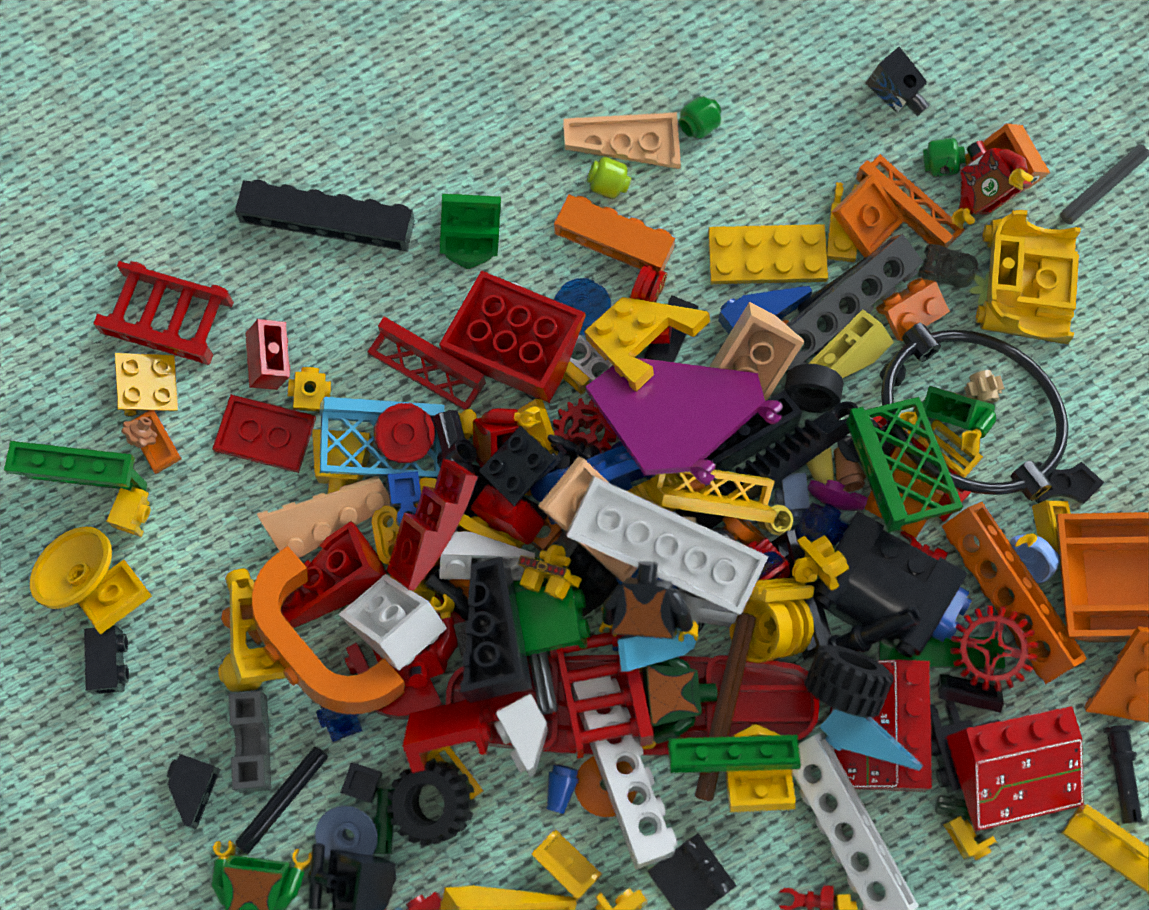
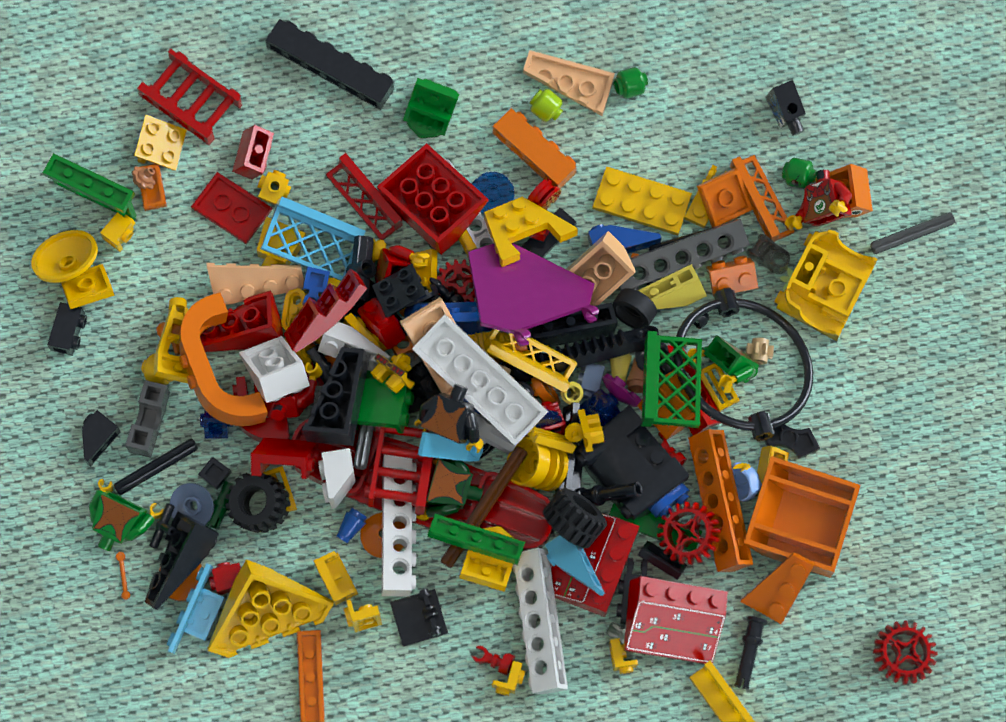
camera: 15 degrees right, 0 degrees up
red tile [374,403,435,463] -> none

